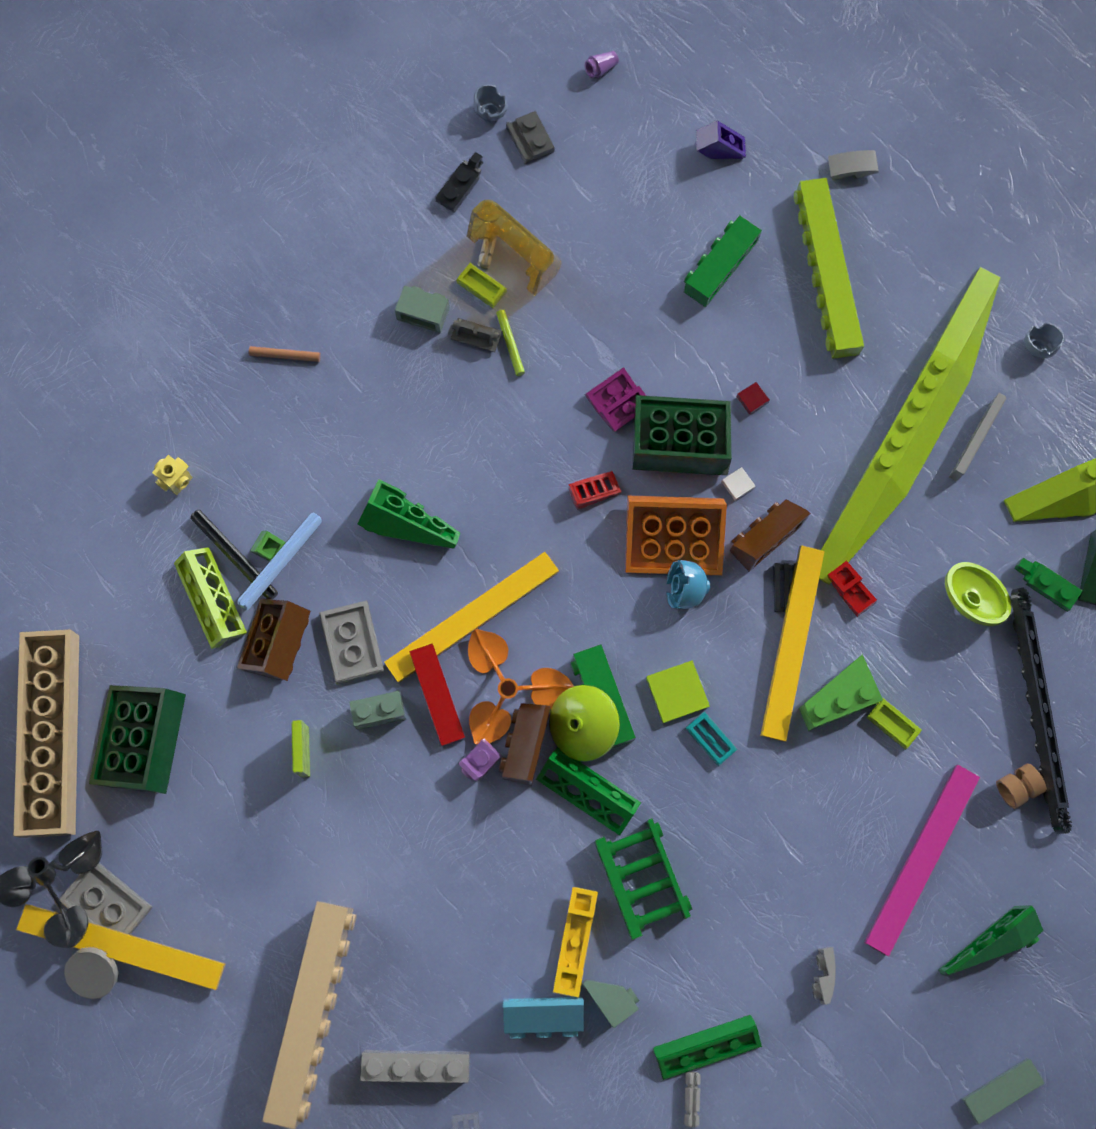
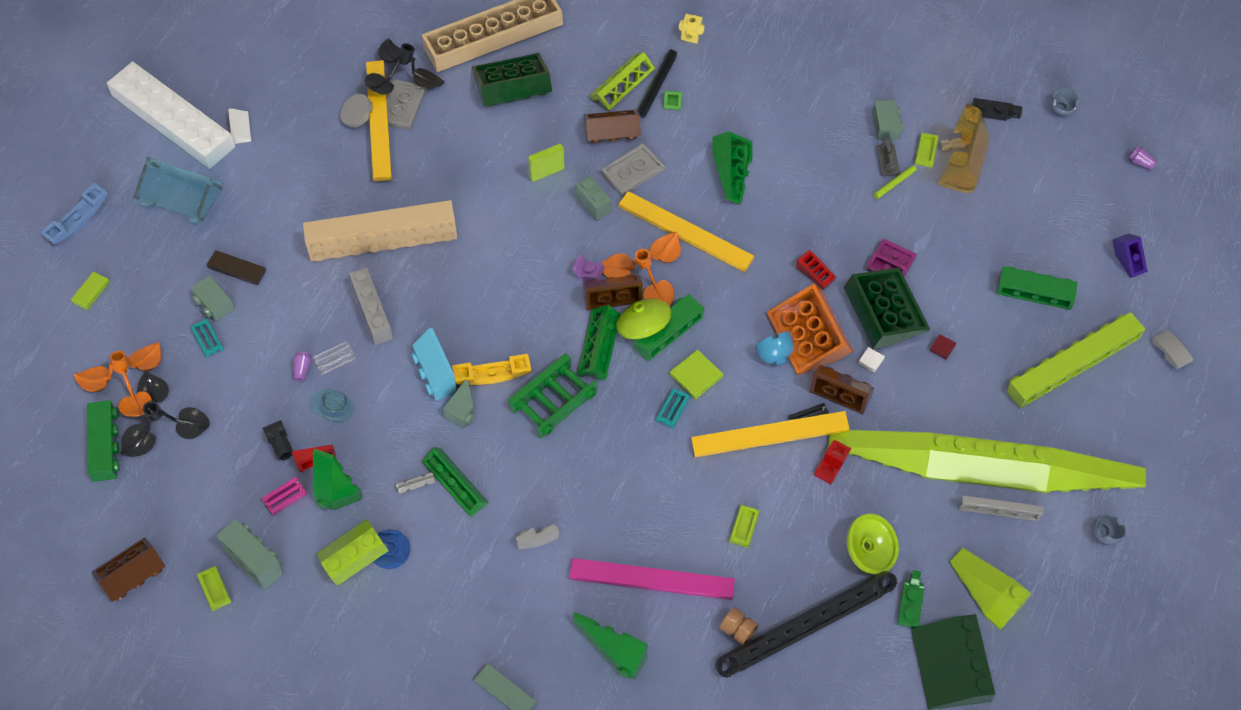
camera: 70 degrees right, 15 degrees down
light blue axle [237,513,322,610] -> none
nougat bar [249,346,321,362] -> none
red tile [409,643,465,746] -> none
dark grey plate [506,111,555,164] -> none
bright green wedge [799,654,883,731] -> none

